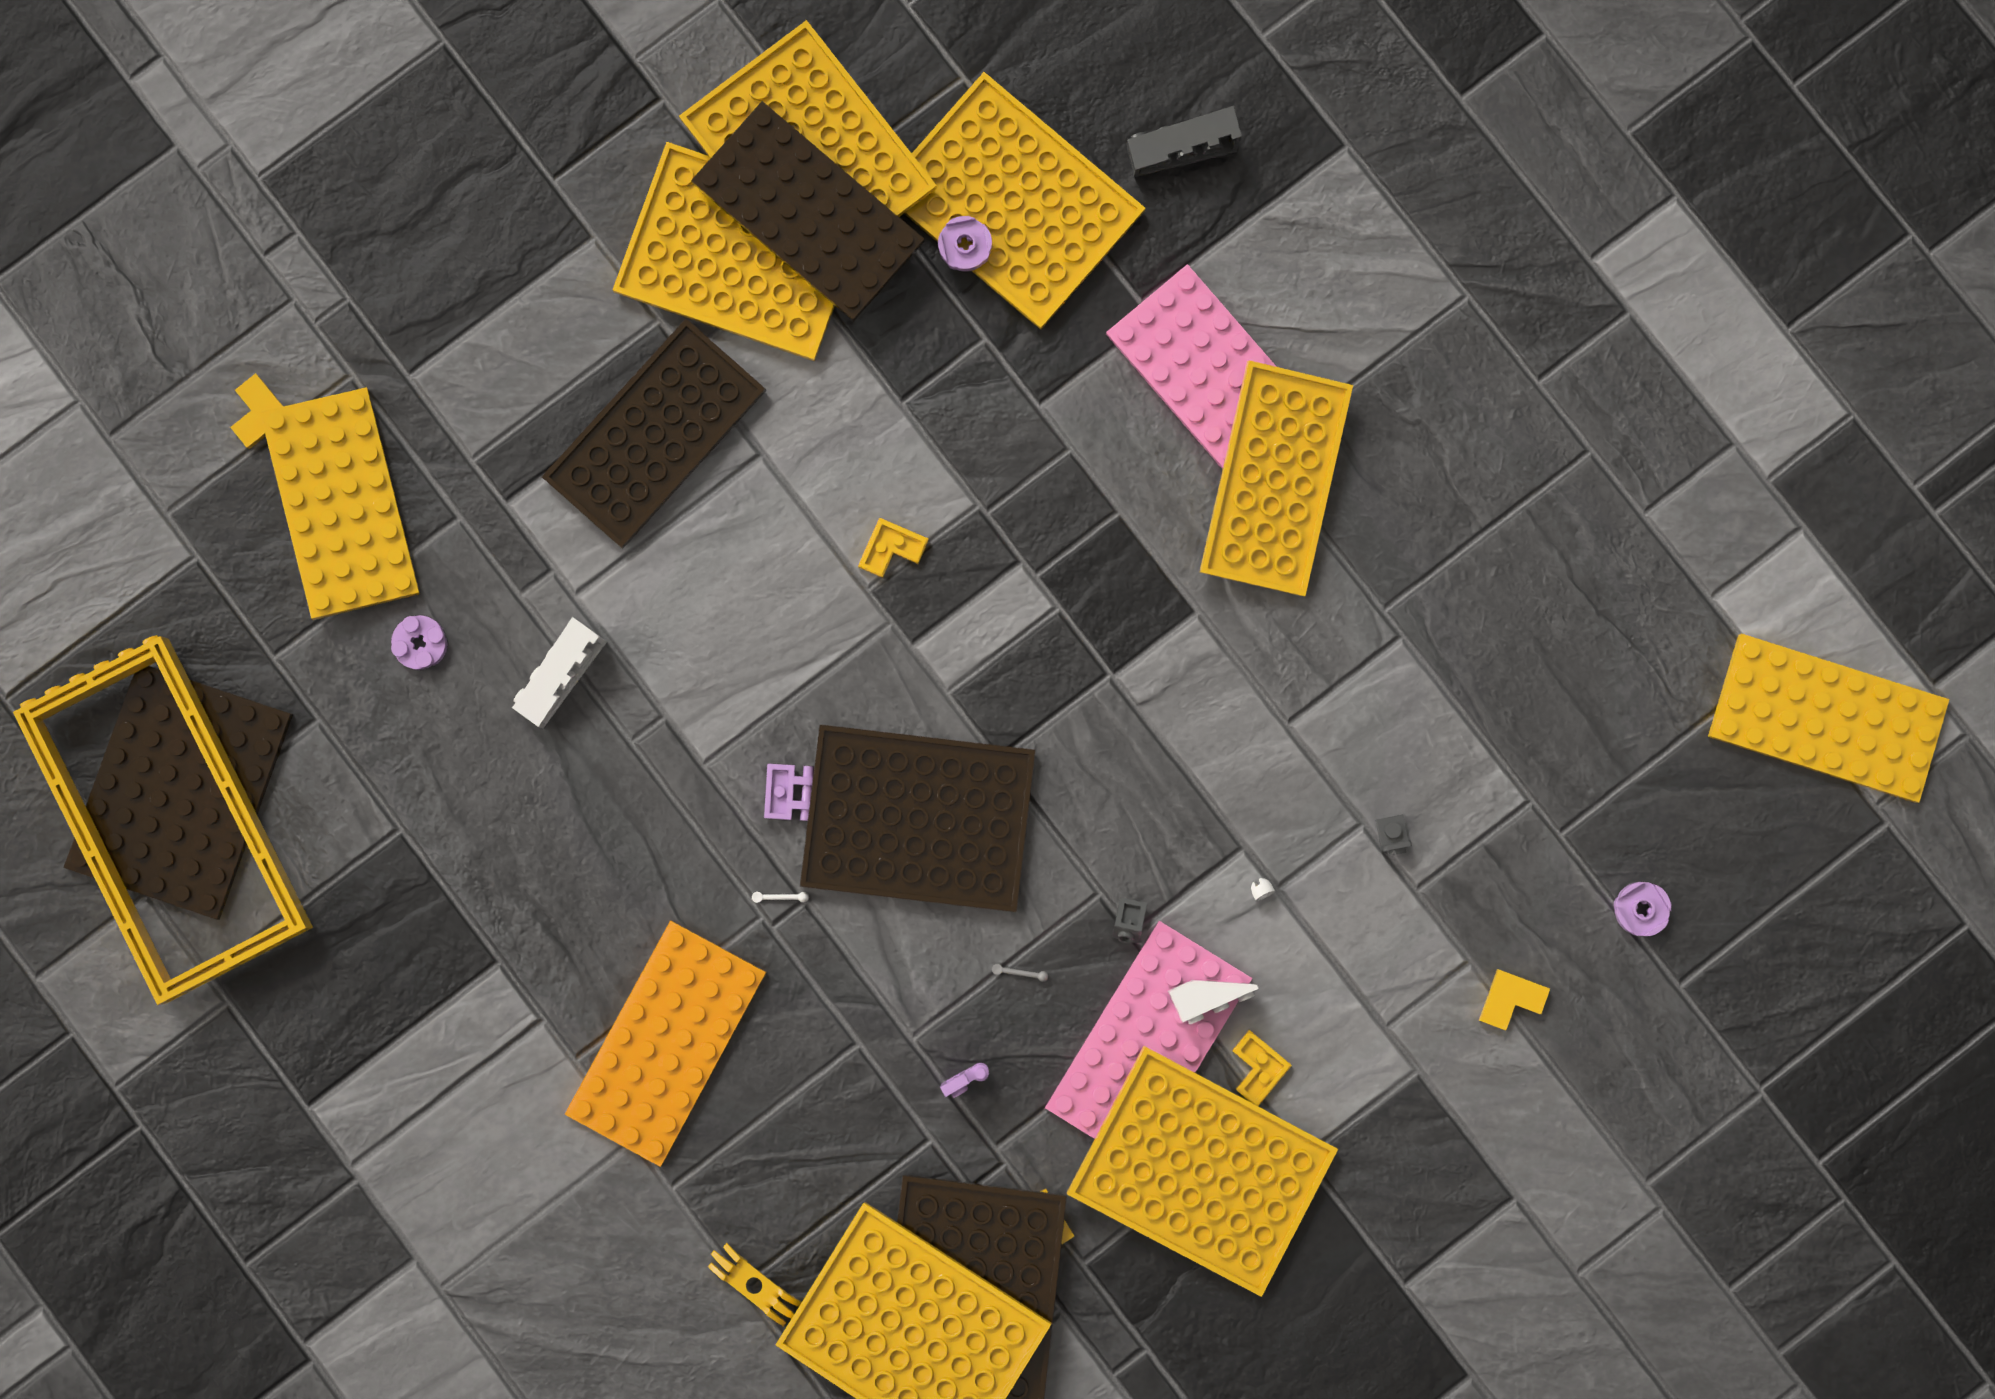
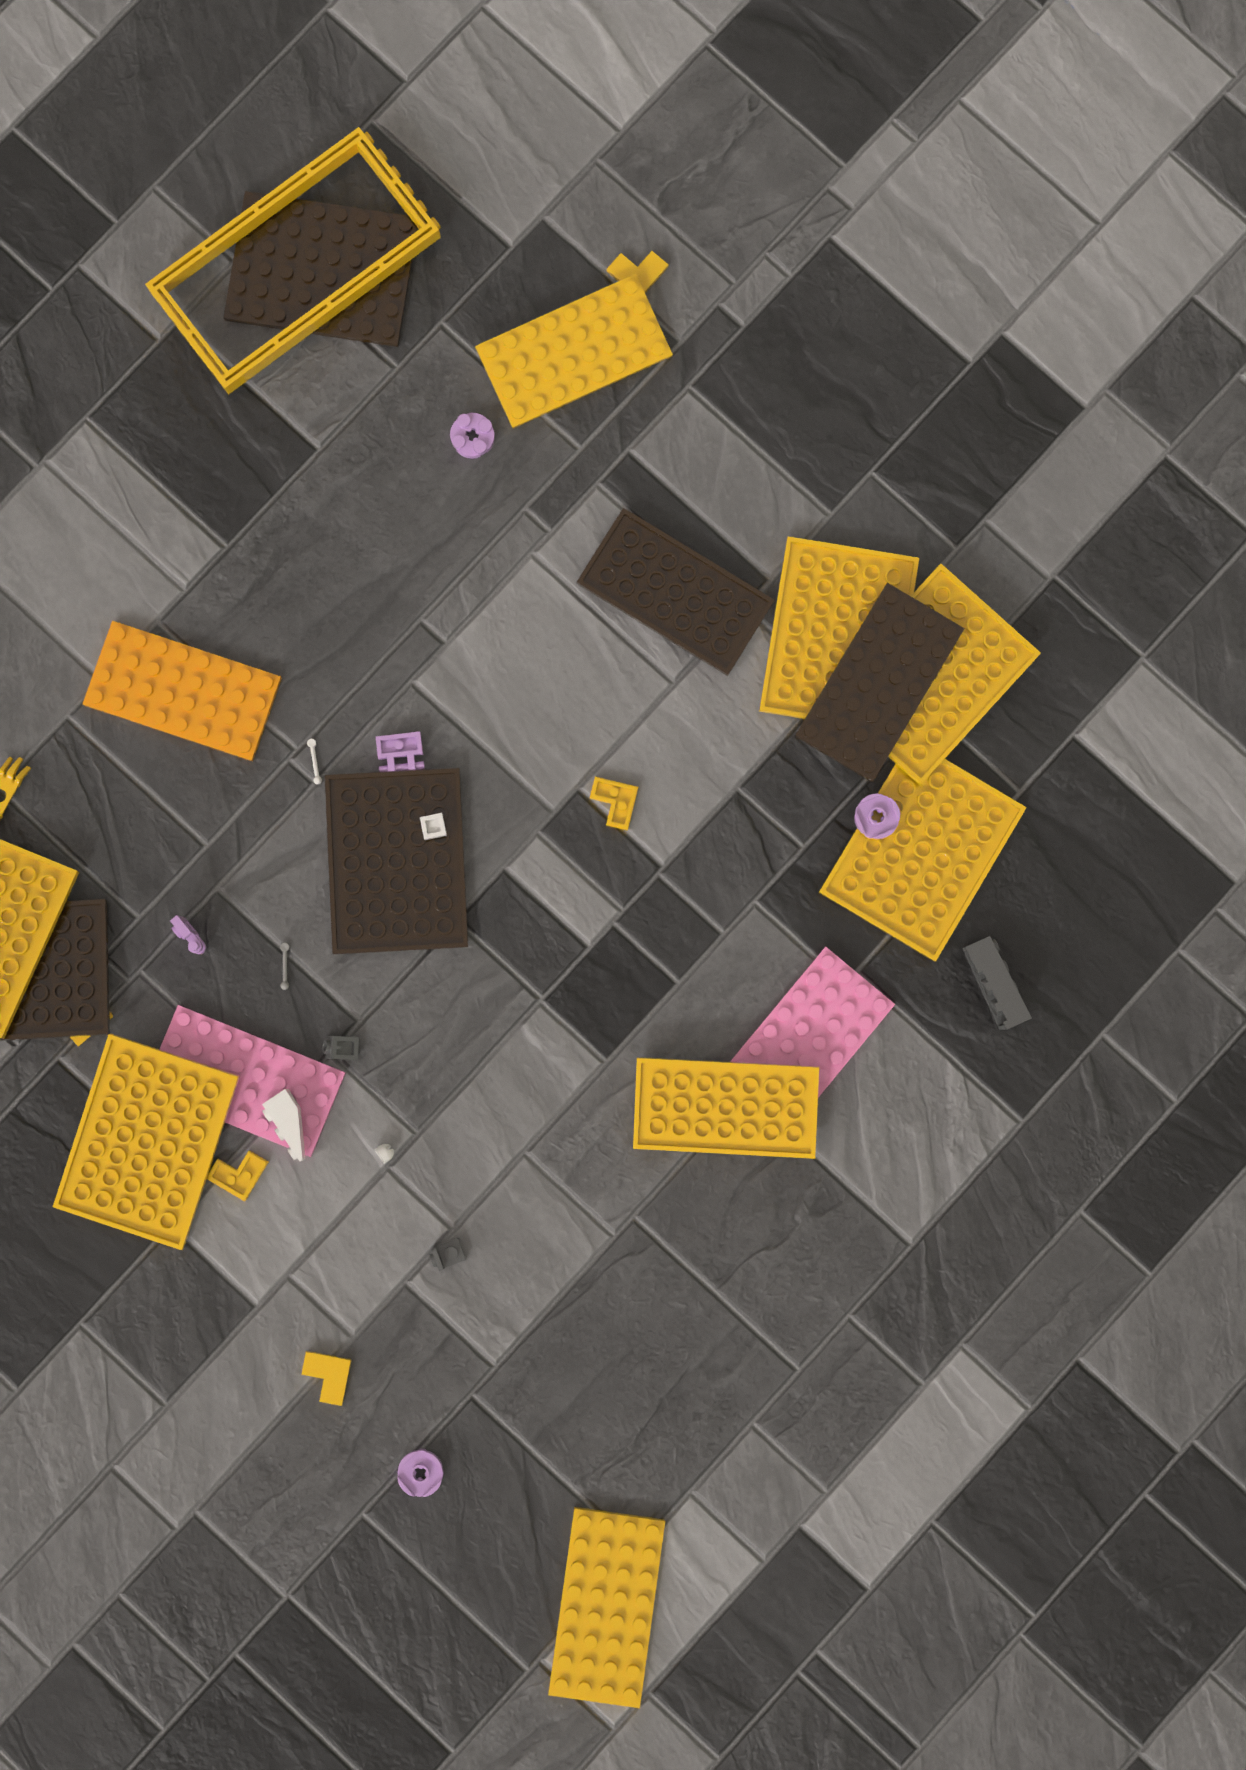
camera: 75 degrees right, 0 degrees up
white wedge [512,617,607,728] -> none
none -> white plate [420,813,447,840]

